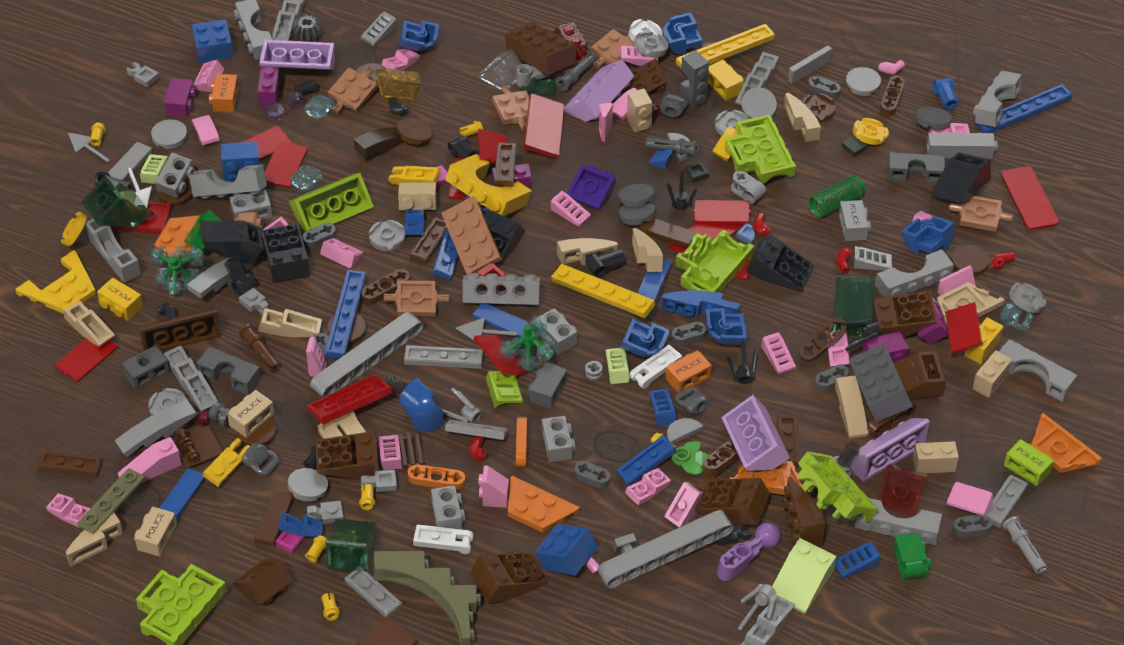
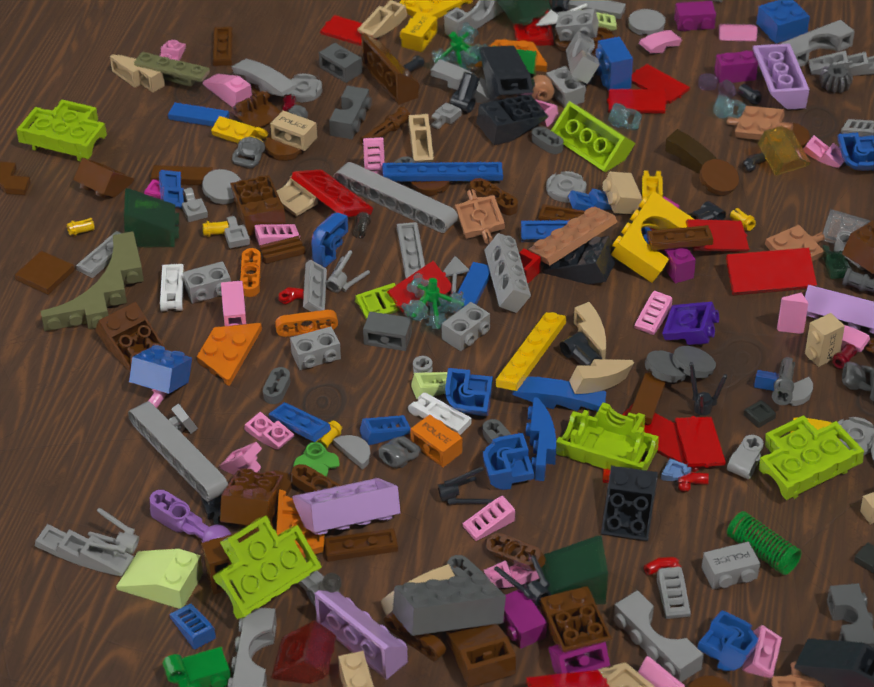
camera: 80 degrees right, 5 degrees down
tan brick [134,506,177,557] -> none
light grey slope [163,345,218,412] -> none
orange brick [209,74,239,112] -> none
bright pink slope [320,238,363,268] -> none

